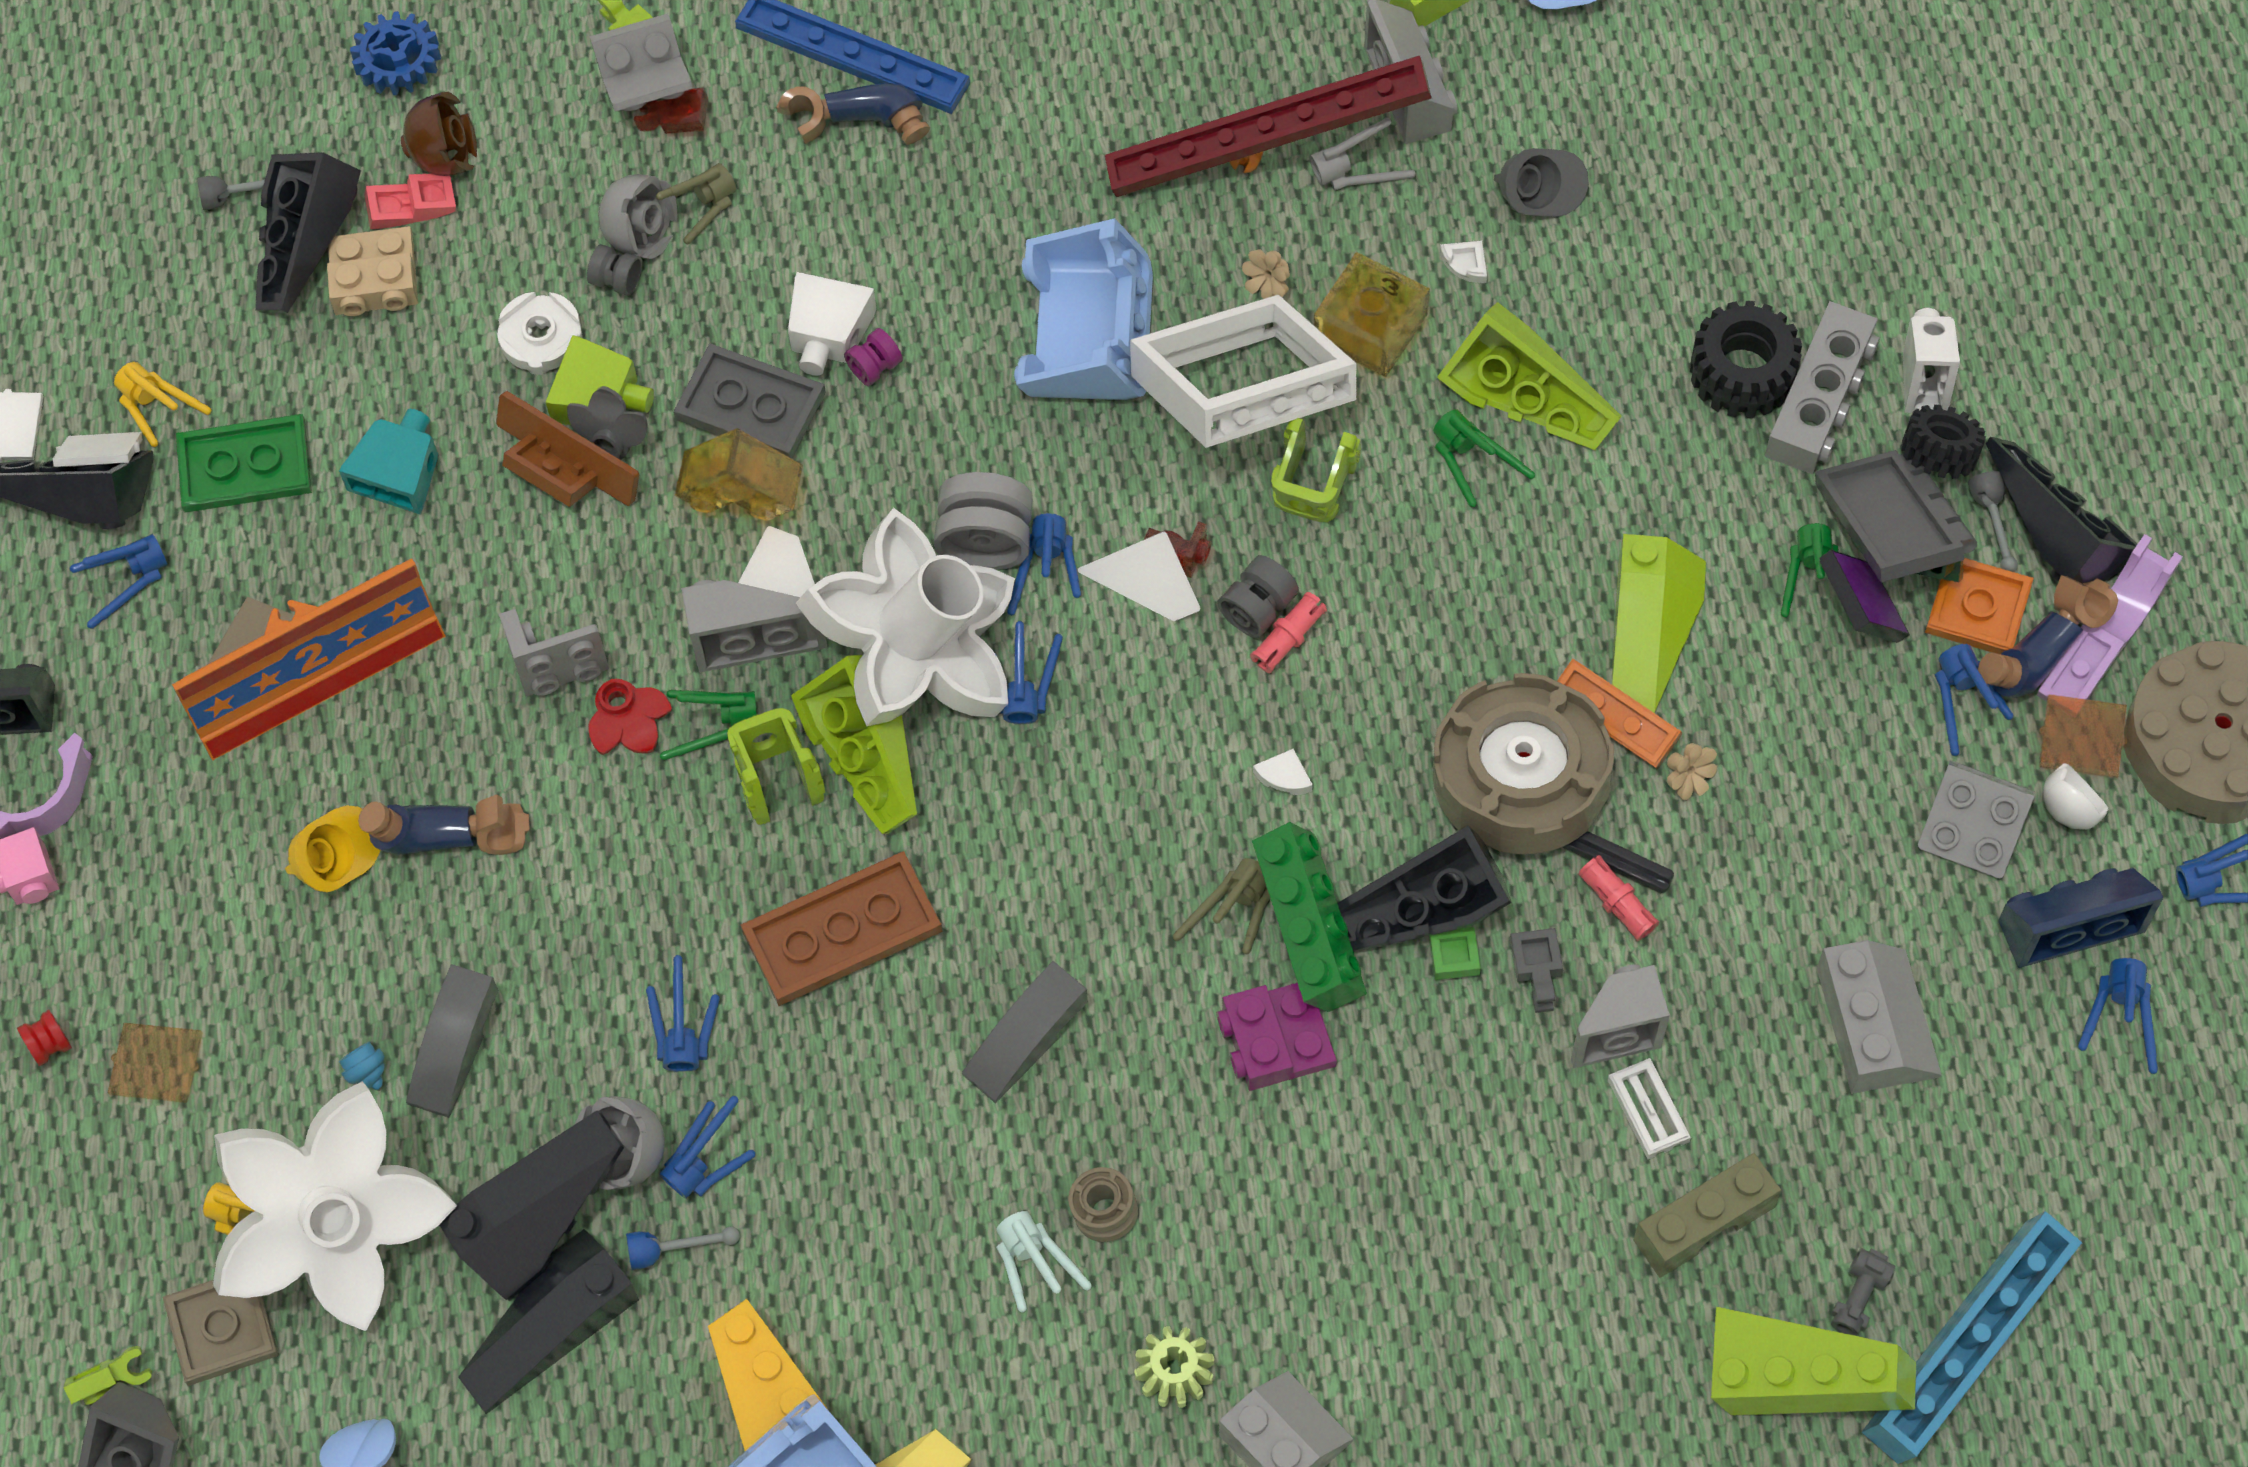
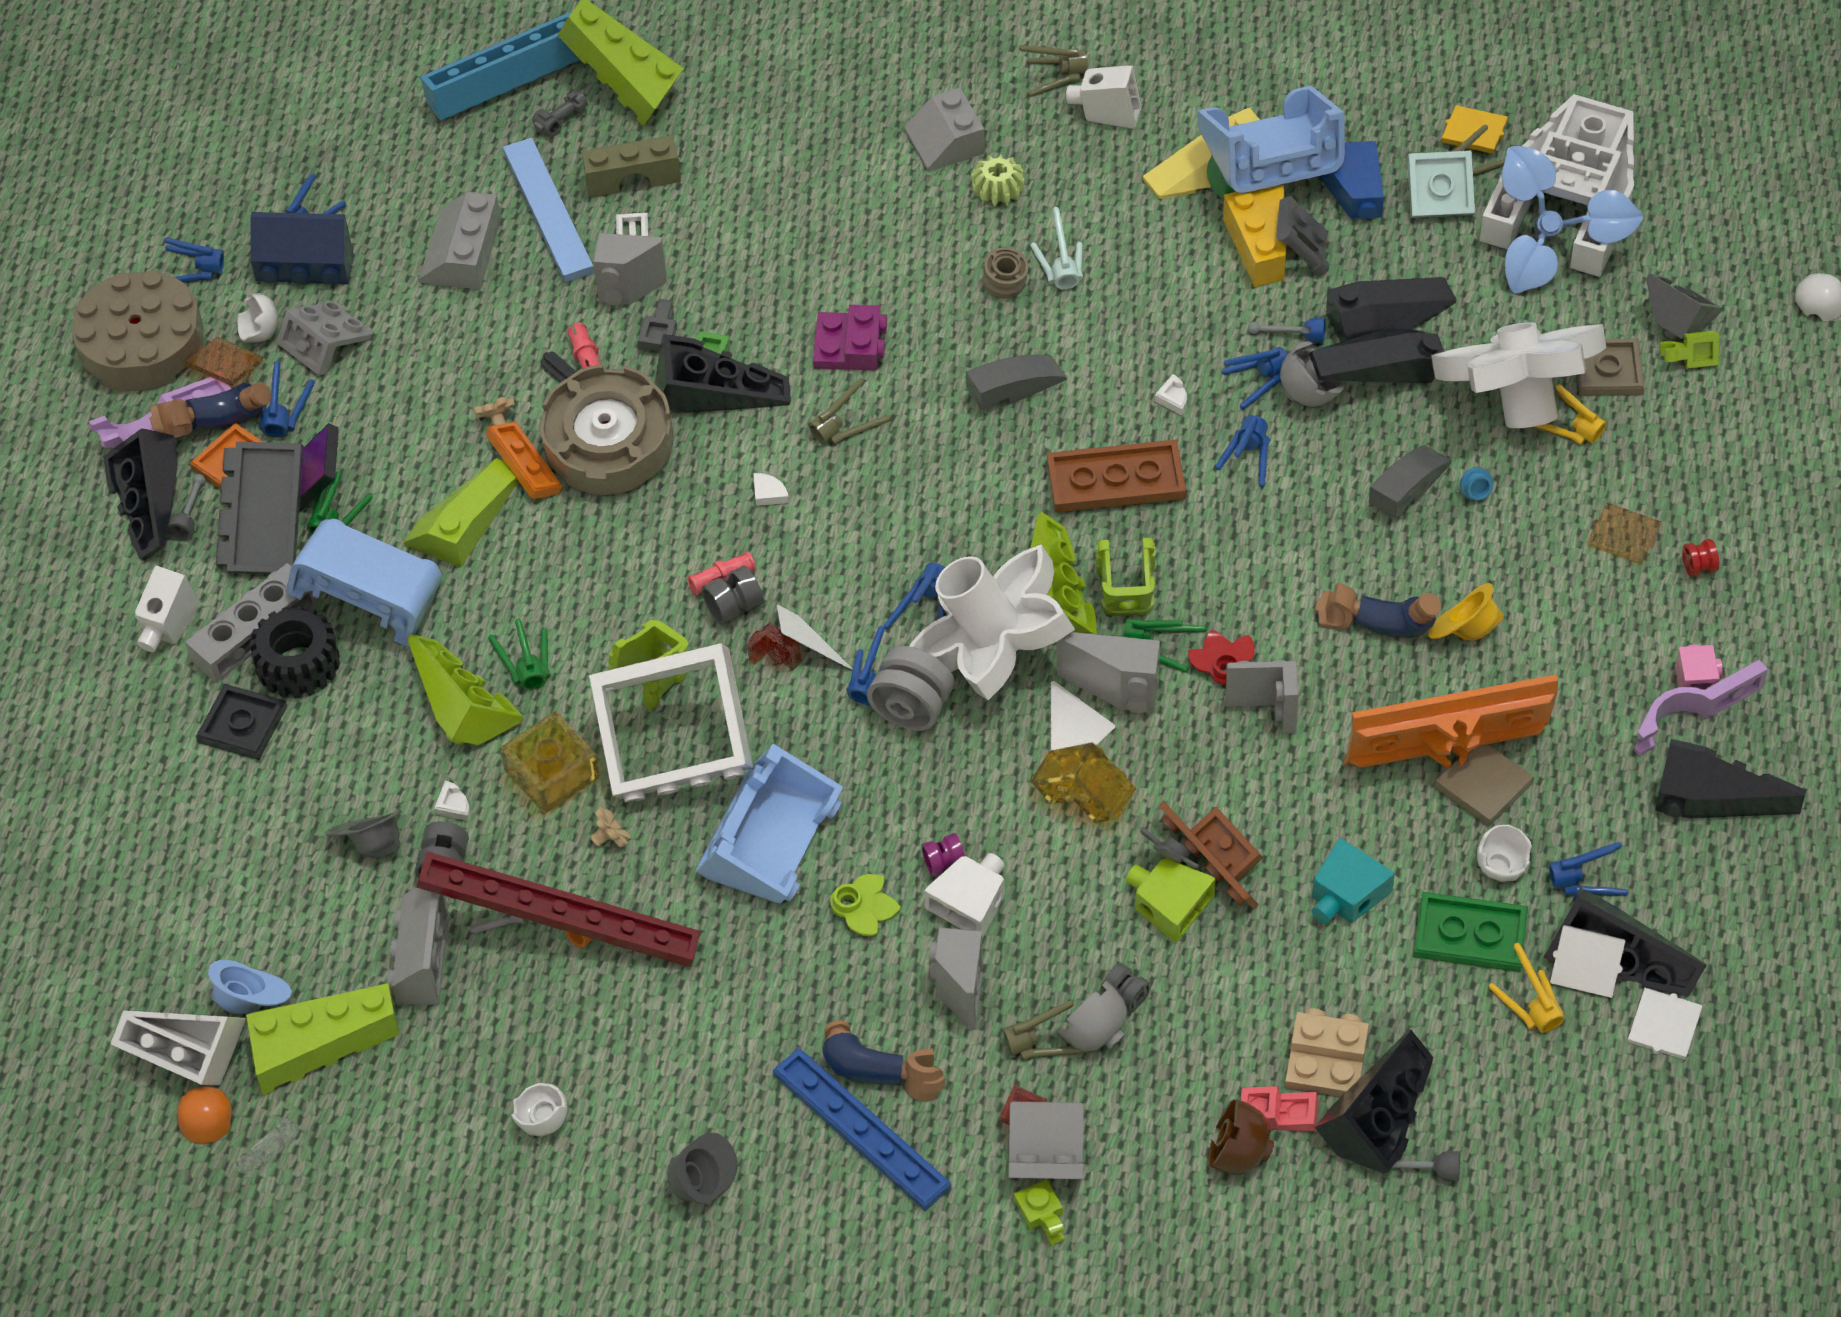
camera: 160 degrees left, 10 degrees down
blue gear [350,11,441,96] -> none
white plate [497,292,583,375] -> none
dark grey plate [674,343,826,461] -> none
green brick [1252,822,1367,1012] -> none
black tyre [1901,404,1986,479] -> none
none -> black tile [196,684,287,760]
none -> light blue windscreen [286,519,442,647]
none -> dark grey wheel [415,821,469,878]
none -> light blue tile [503,138,594,282]
none -> lime plate [830,874,901,937]
none -> light grey slope [929,928,984,1029]
none -> white tile [1155,374,1187,415]
none -> dark grey plate [1276,196,1329,276]
none -> white hair [1477,824,1532,882]

